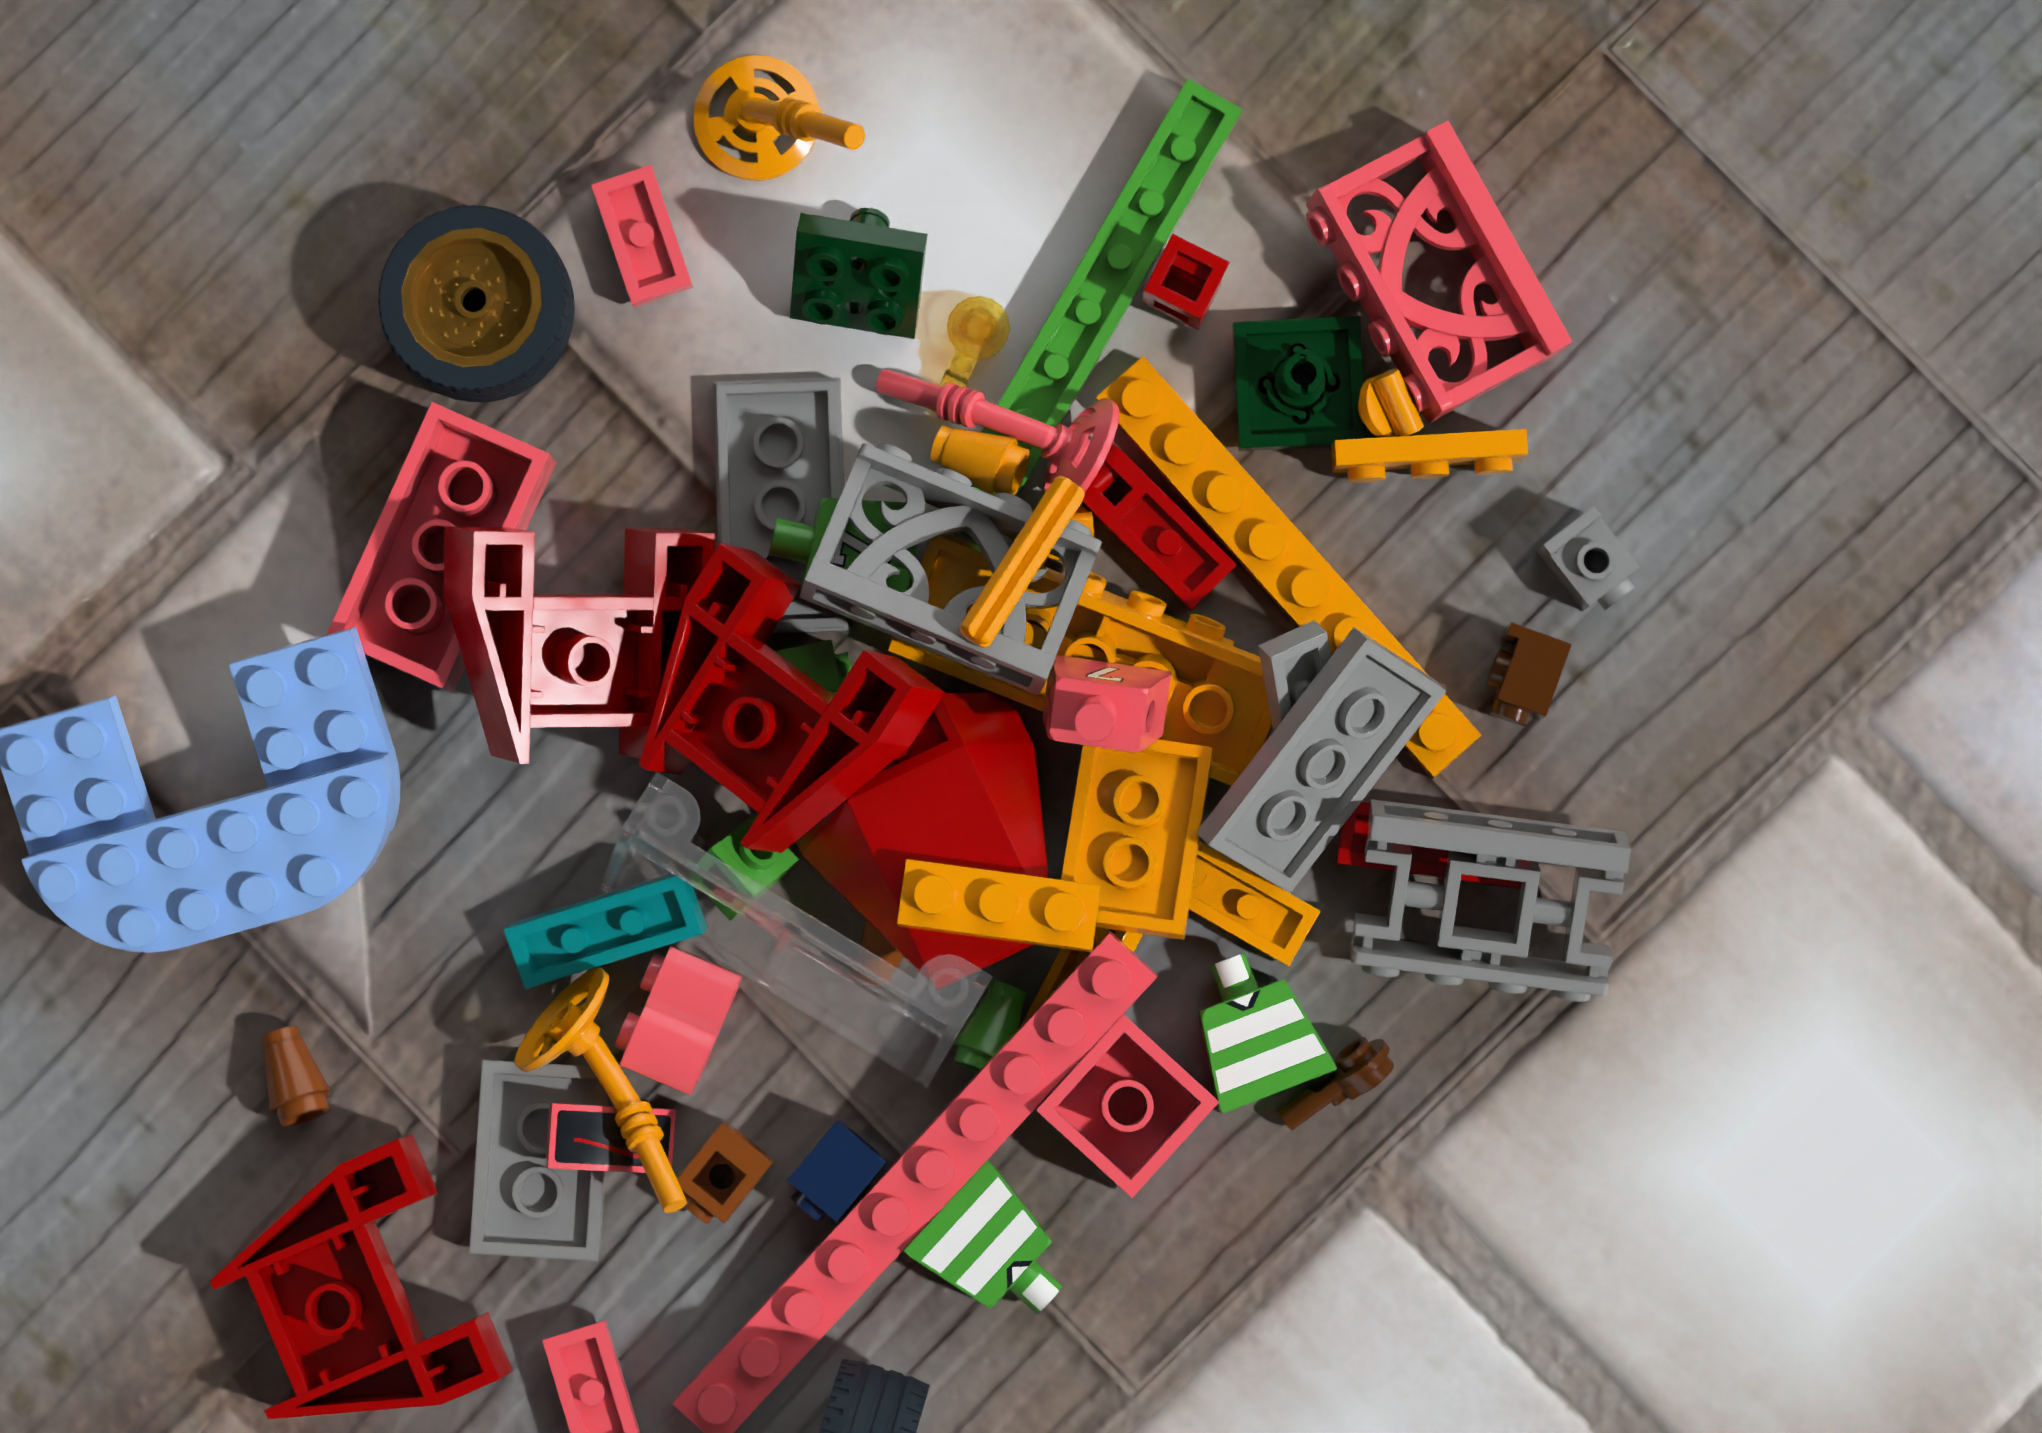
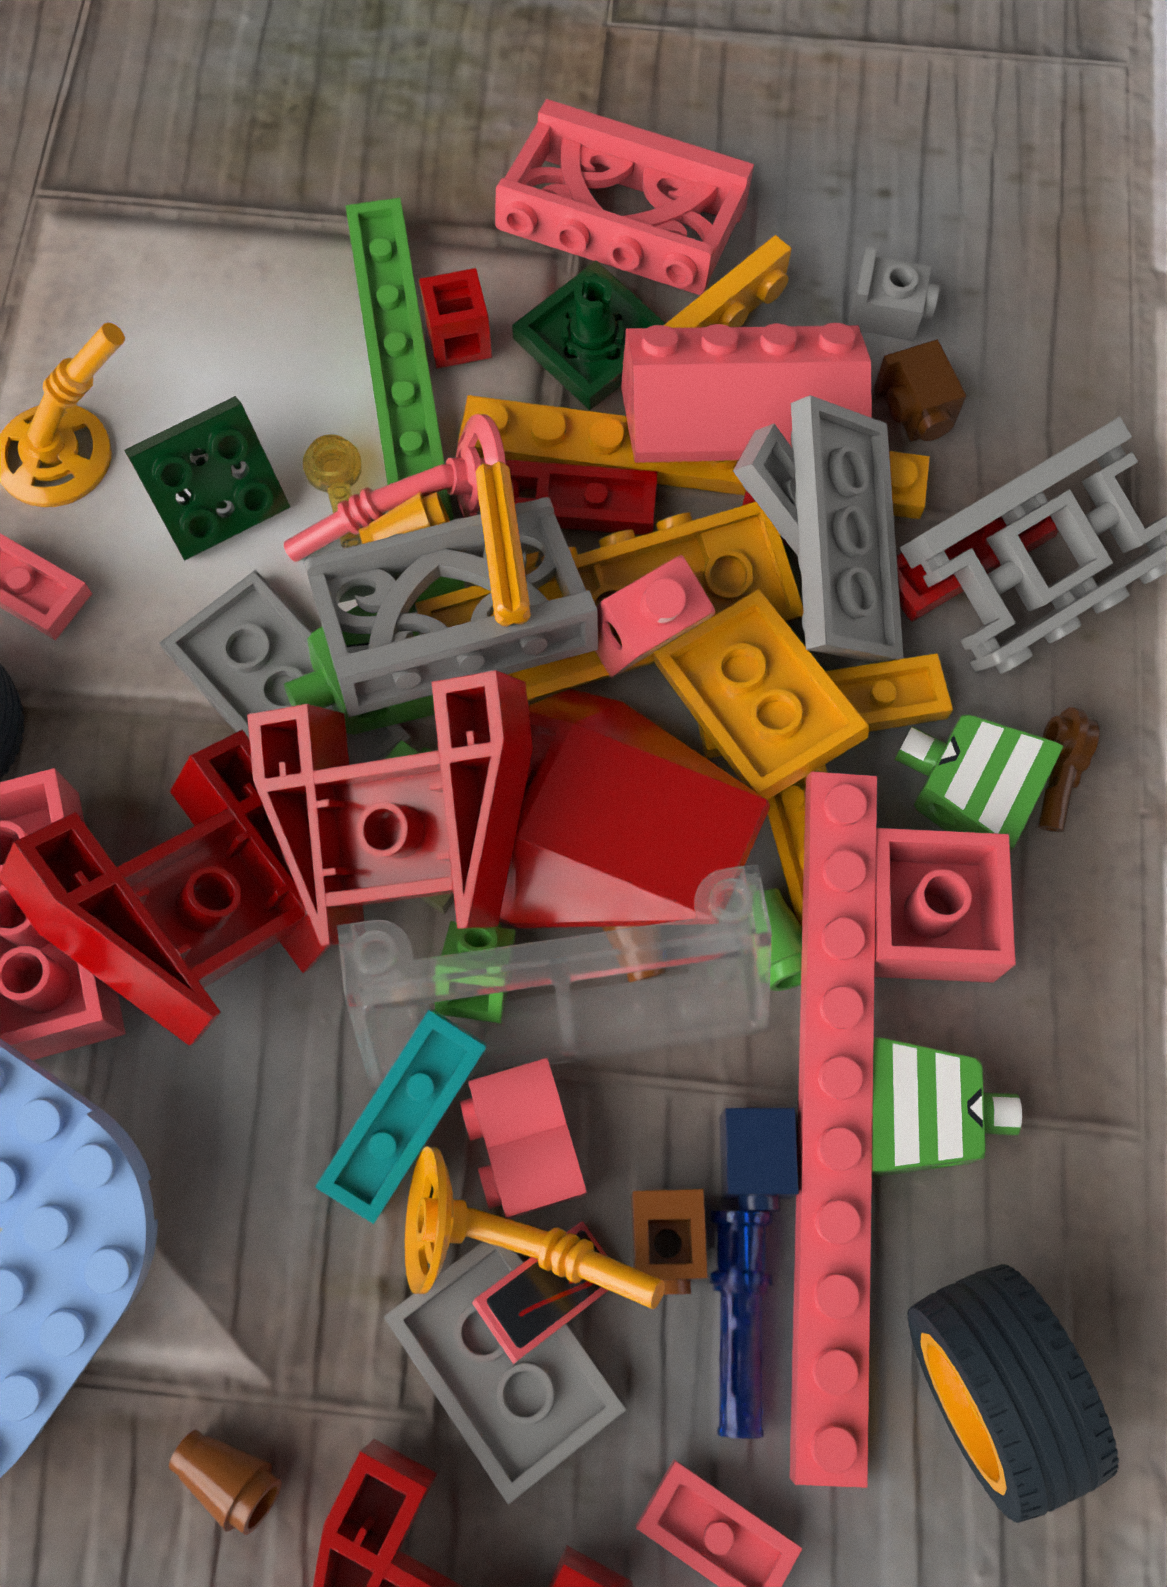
camera: 40 degrees left, 15 degrees down
light orange plate [897,859,1101,952] -> none
light orange plate [1358,368,1424,438] -> none
none -> coral slope [621,323,872,463]
none -> clear blue pin [710,1211,773,1439]

